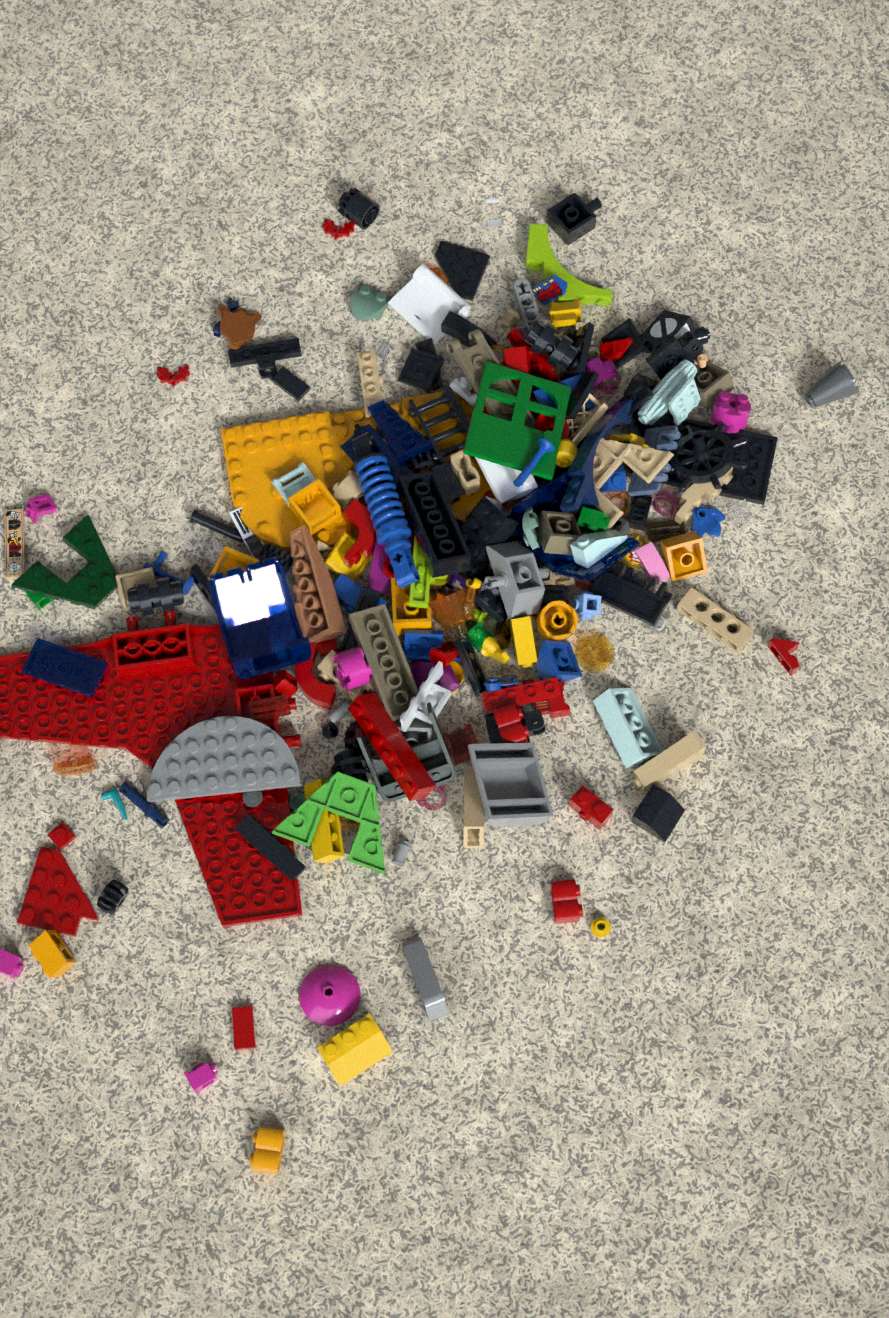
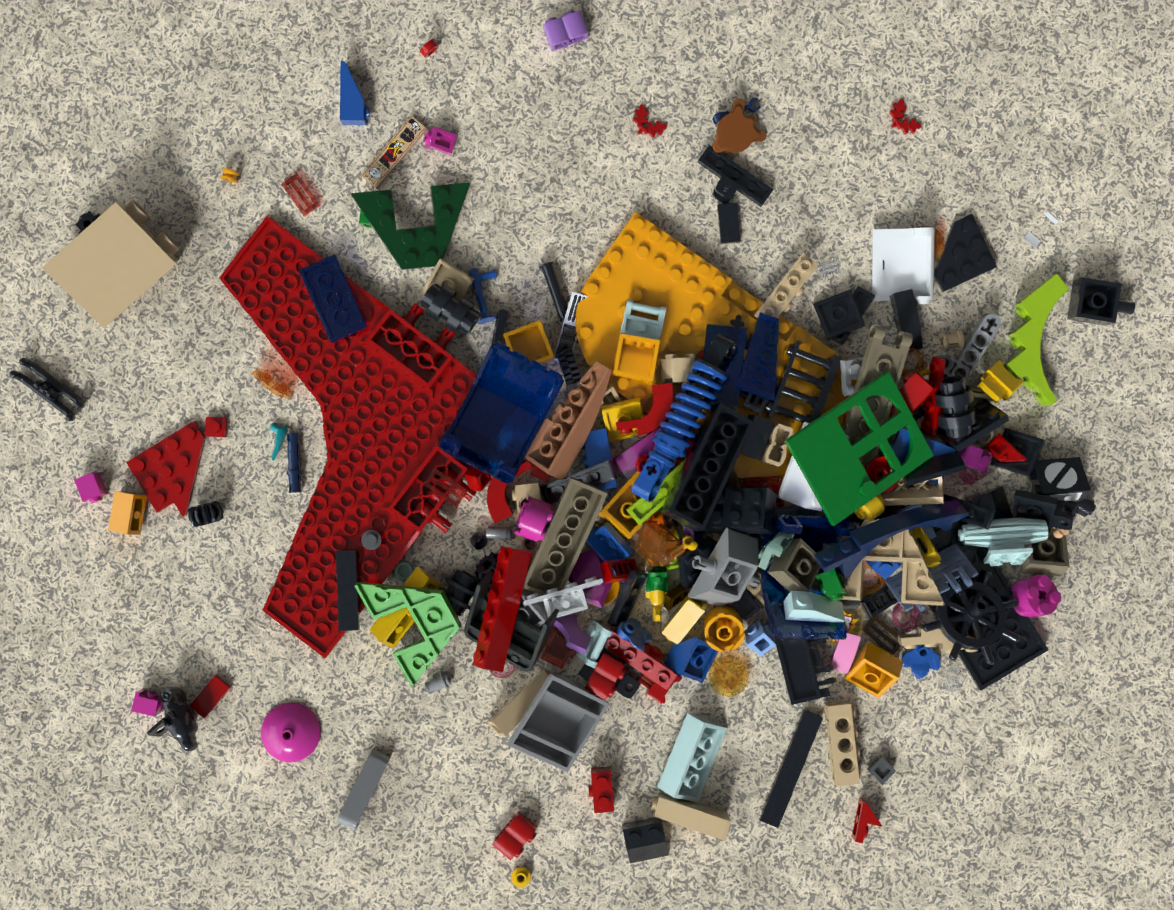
camera: 40 degrees right, 20 degrees up
light grey plate [147,716,302,802] -> none
light orange brick [249,1127,286,1175] -> none
yellow slope [317,1013,393,1086] -> none
black gear [338,187,380,230] -> none
sand green slope [349,284,392,322] -> none
blue piece [513,438,555,487] -> none
slope [532,275,567,306] -> none
dark grey cone [805,361,859,408] -> none
none -> black piece [147,687,198,752]
none -> medium lavender brick [543,10,588,51]
none -> medium lavender tile [554,613,591,654]
none -> light aqua plate [576,620,612,668]
none -> black tile [759,709,823,828]
none -> dark grey plate [867,755,896,785]

